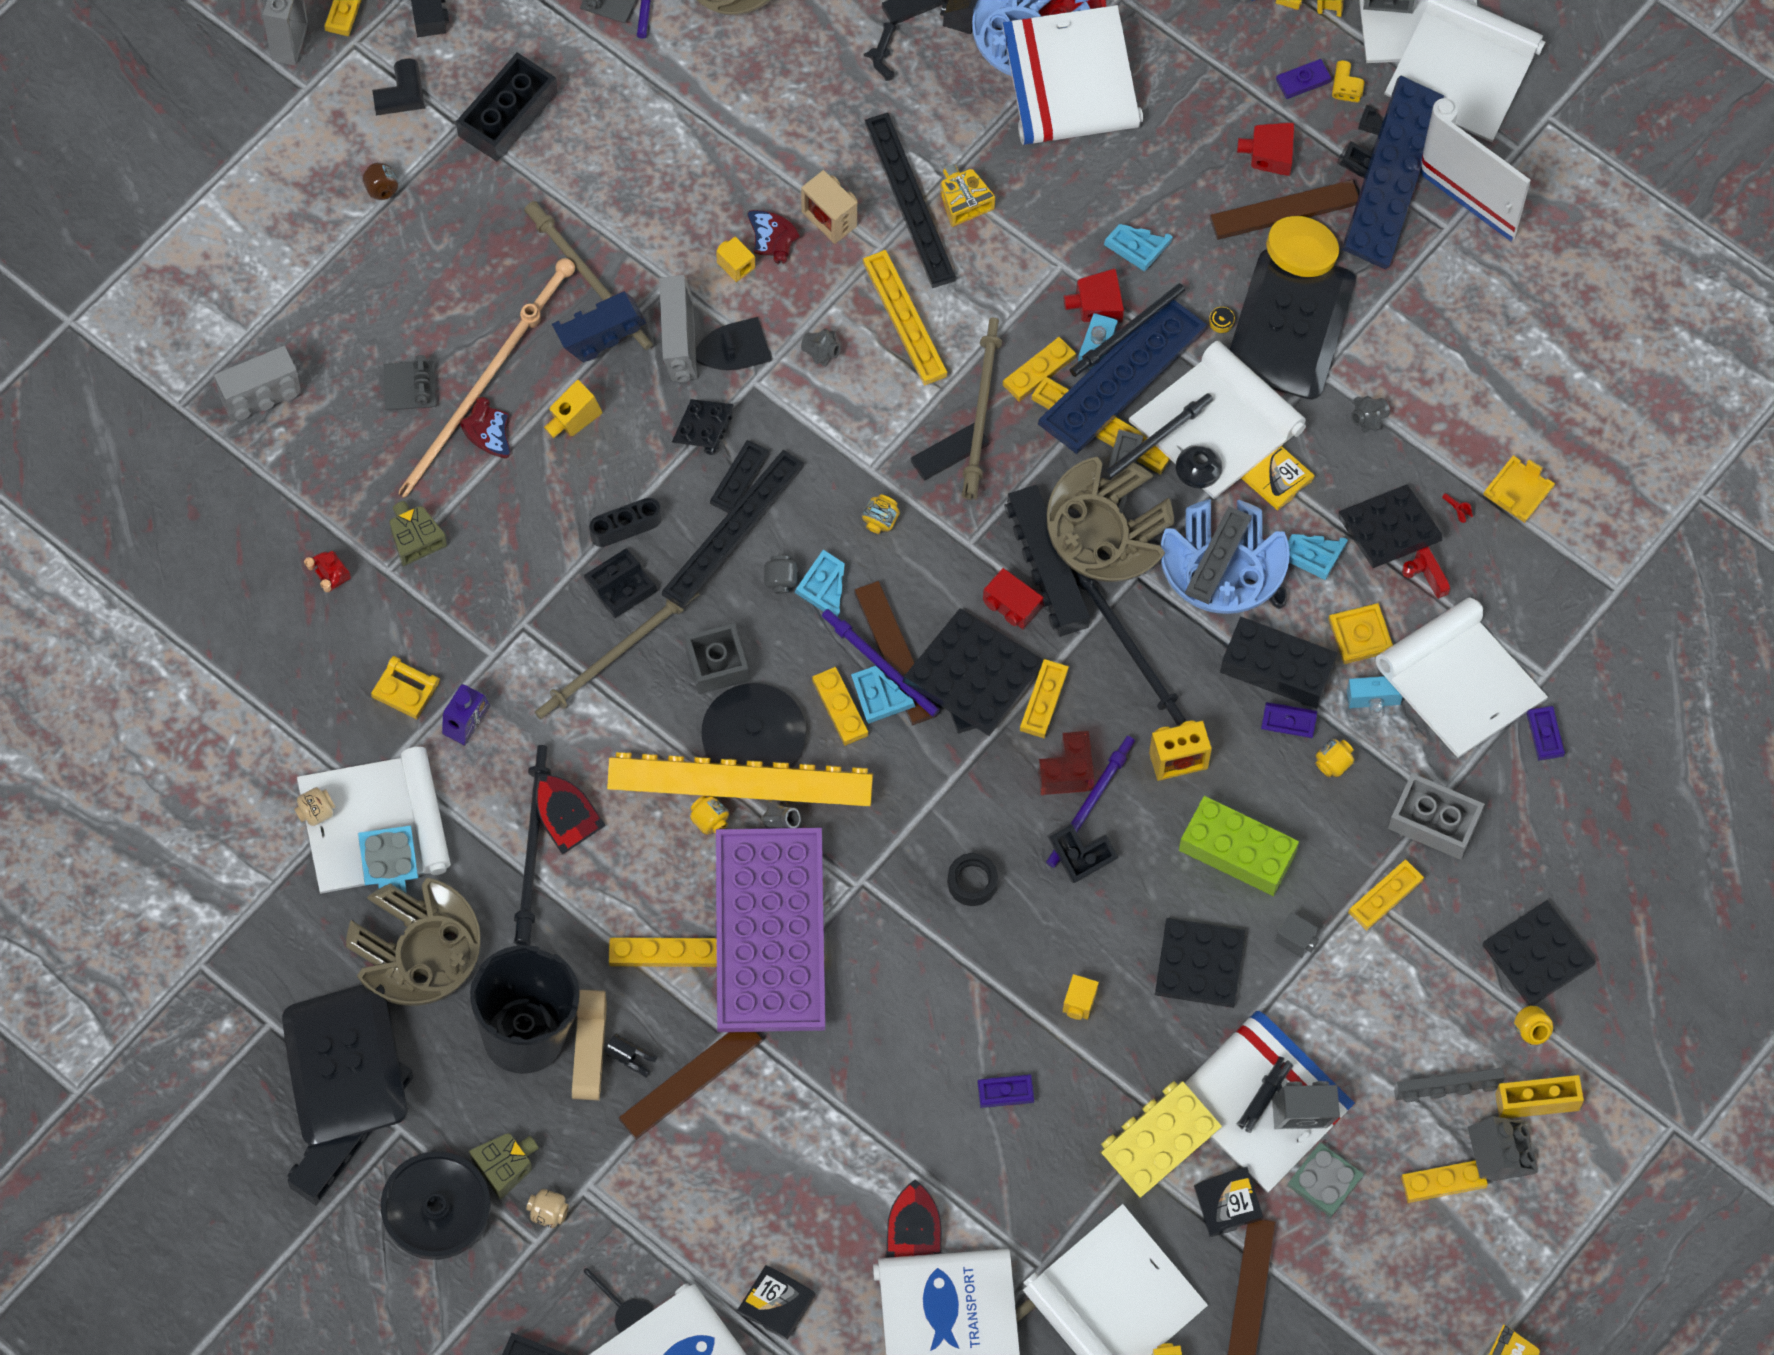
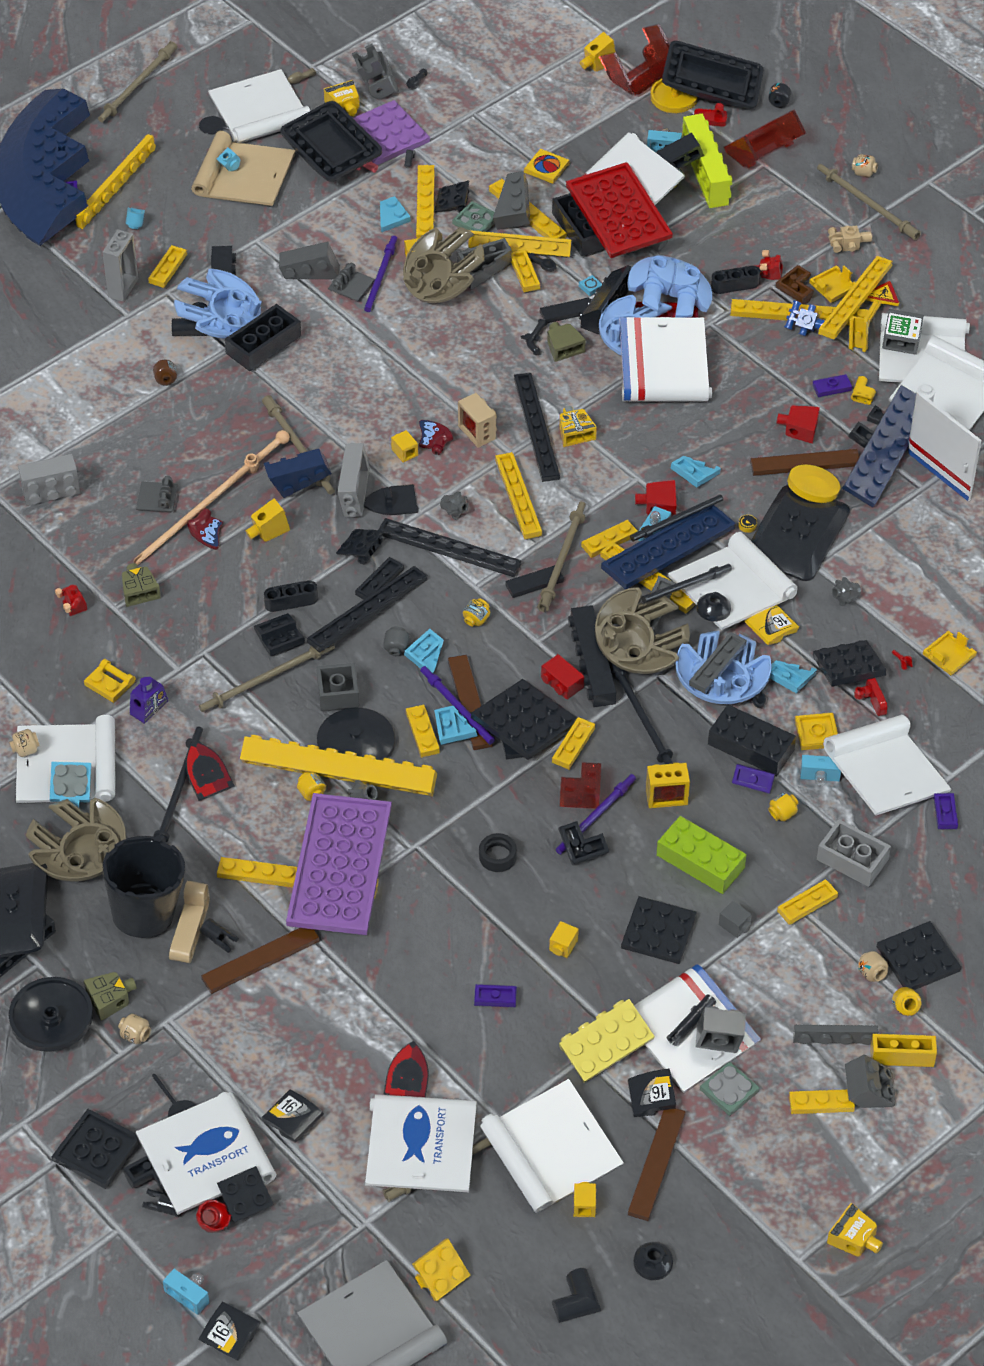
camera: 10 degrees right, 15 degrees down
none -> light blue piece [174,269,262,338]
none -> black tile [378,518,521,578]
none -> olive torso [547,322,586,362]
none -> tan head [858,951,888,982]

